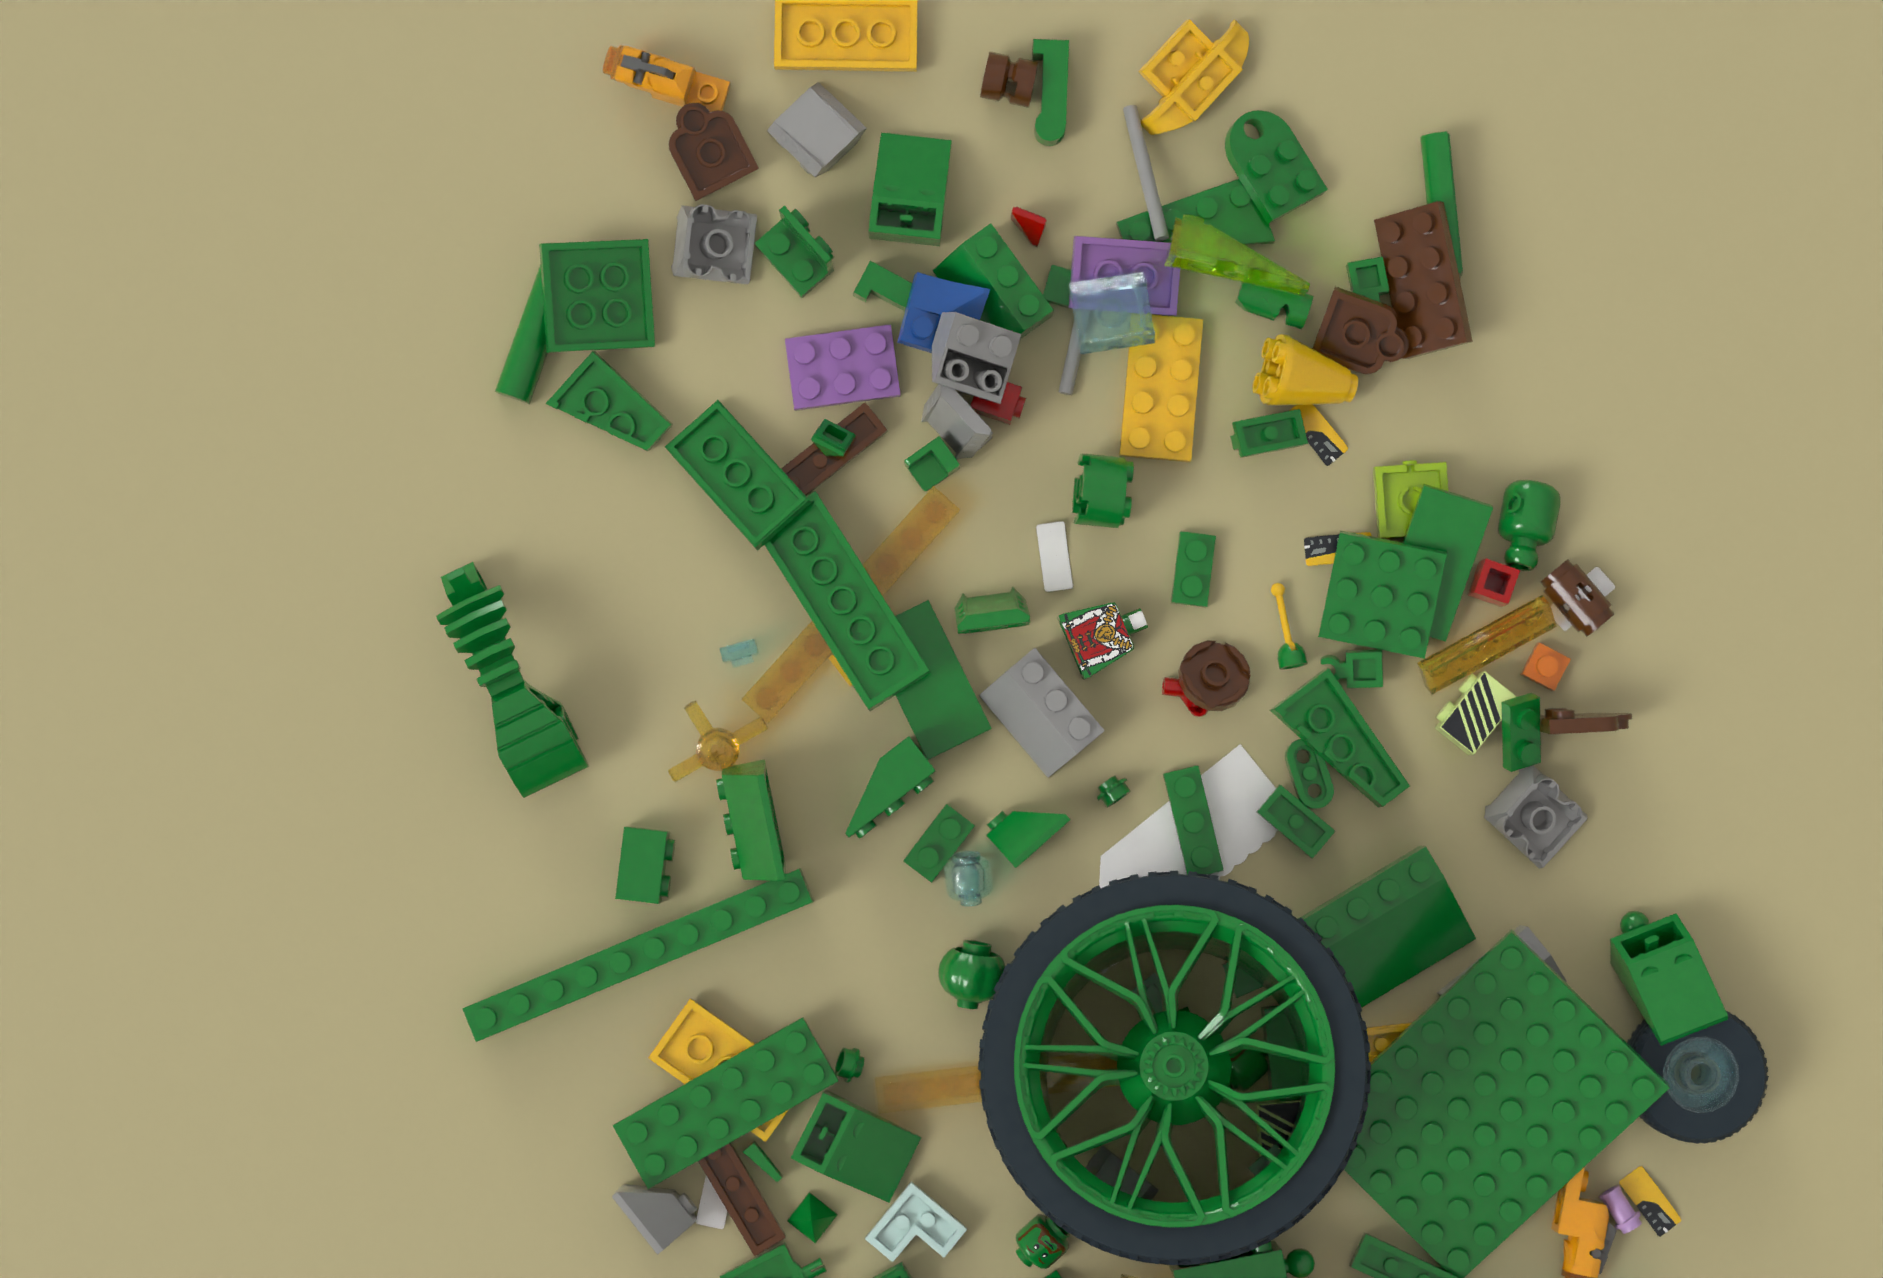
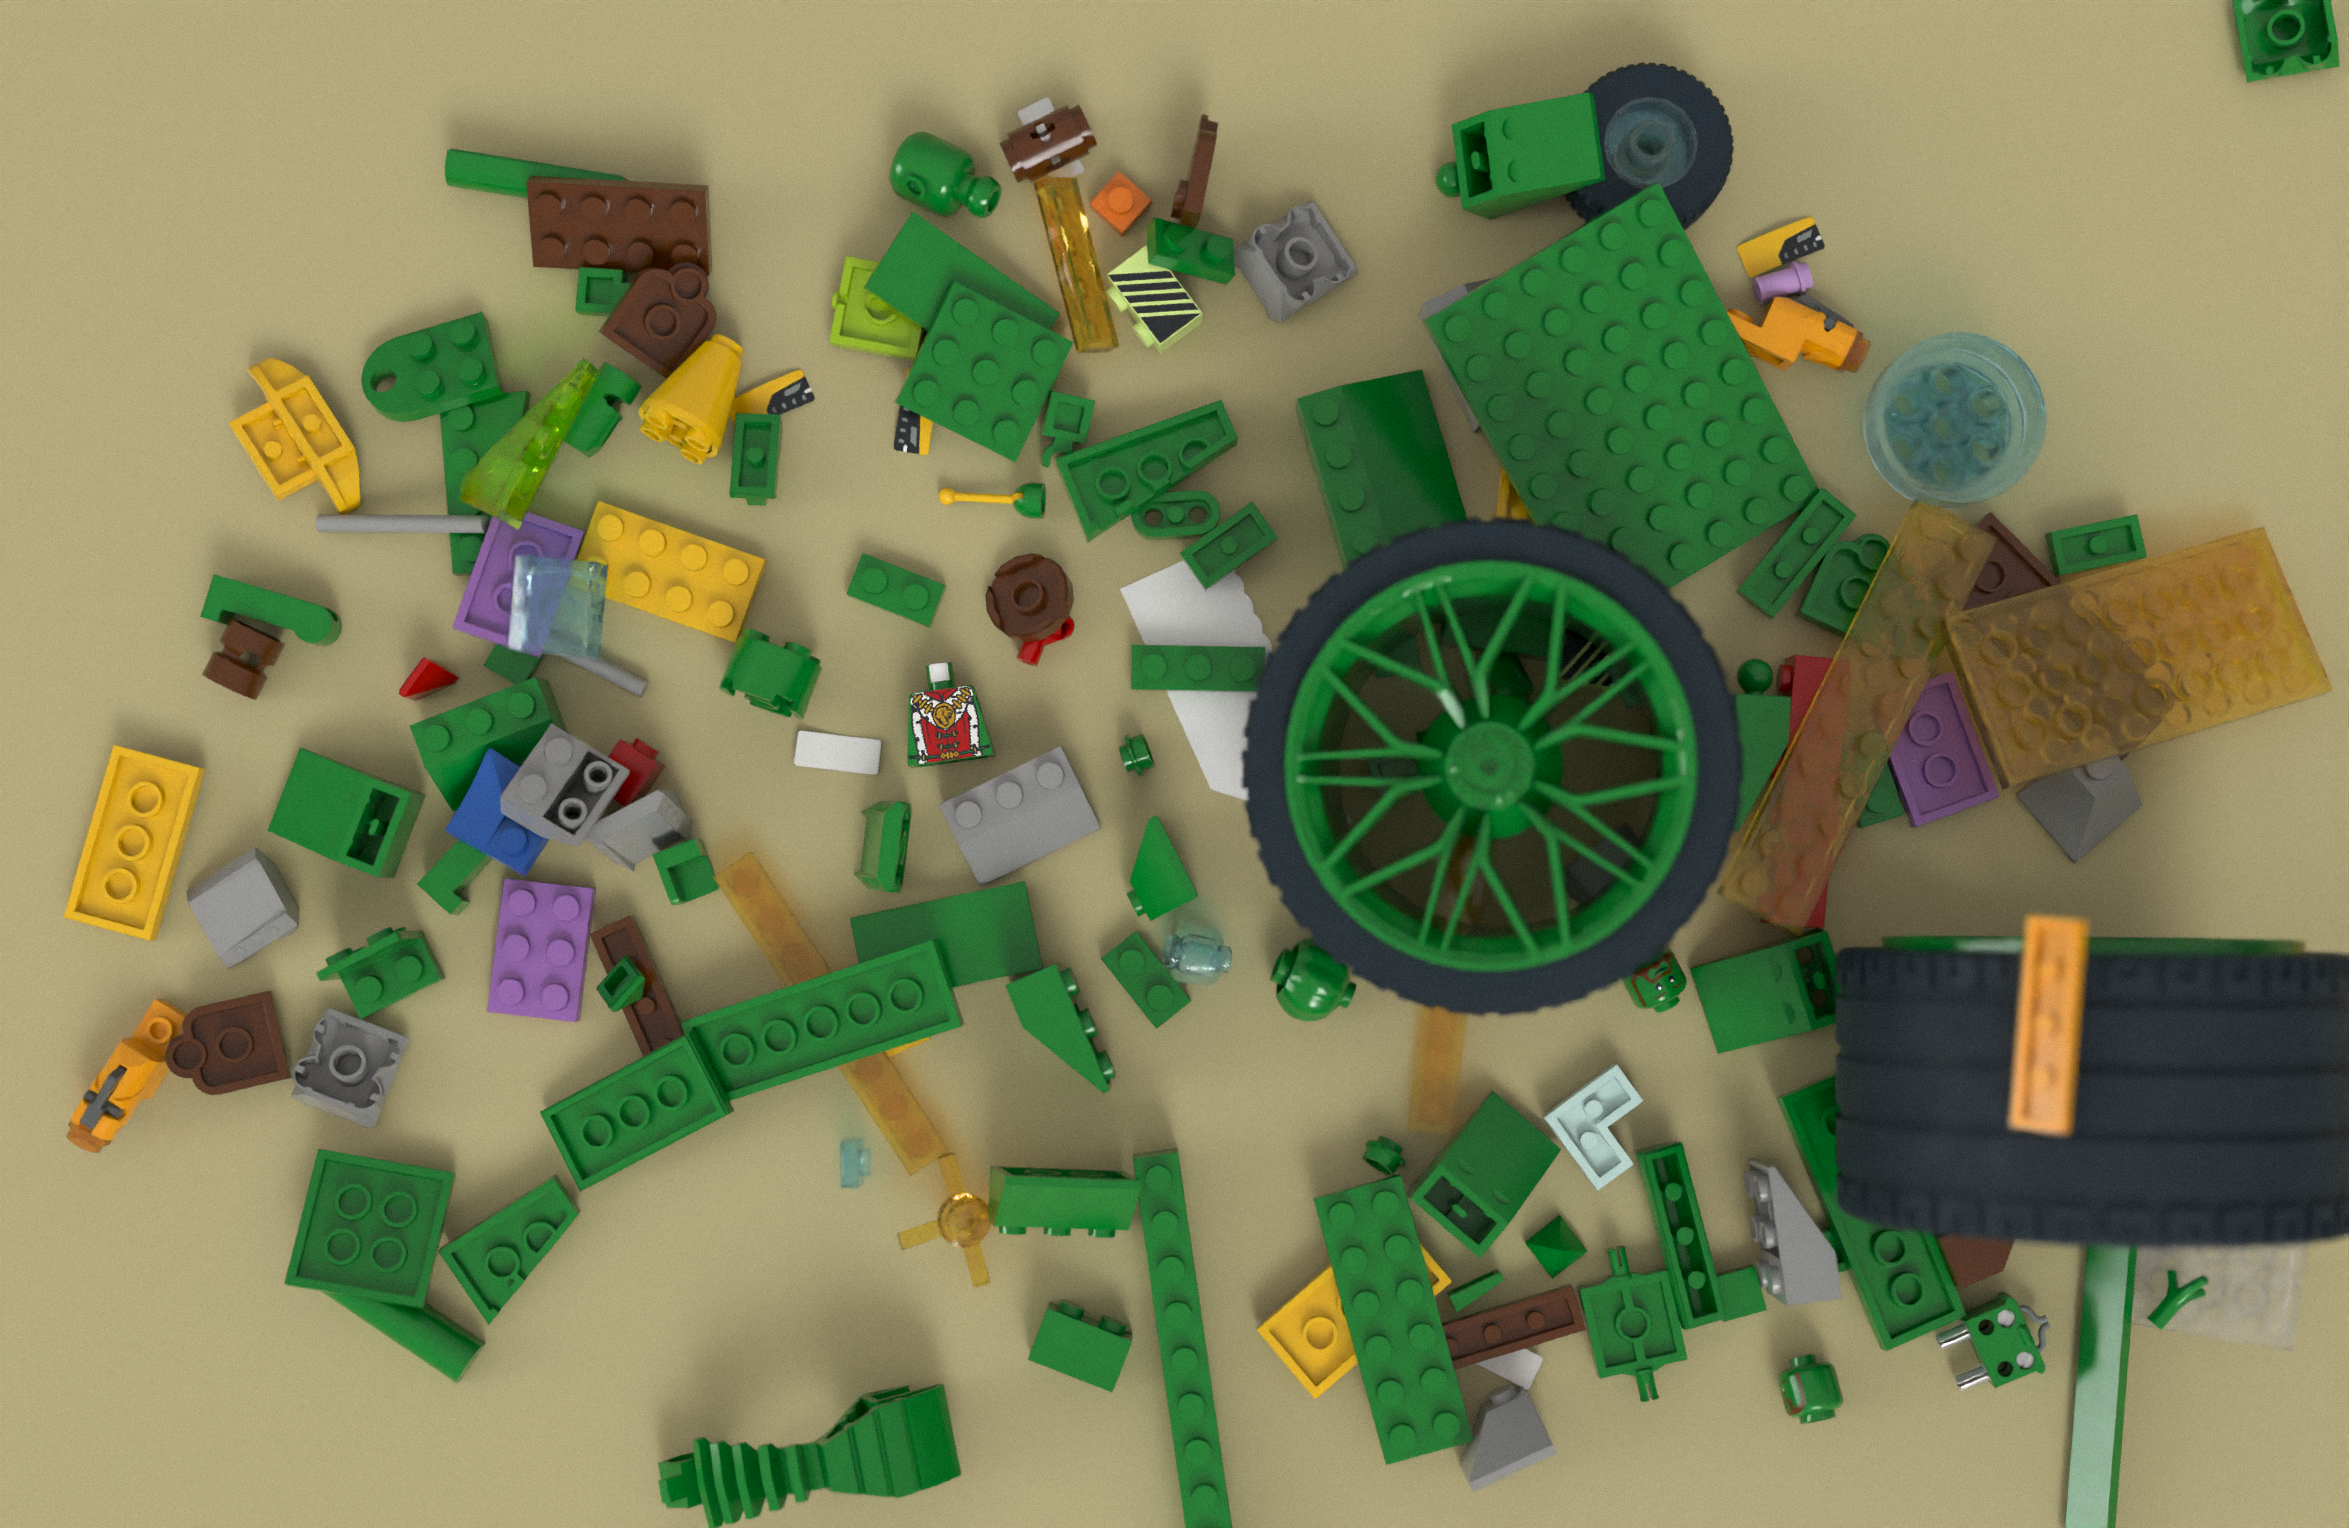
camera: 75 degrees left, 0 degrees up
red brick [1468,558,1520,607] -> none

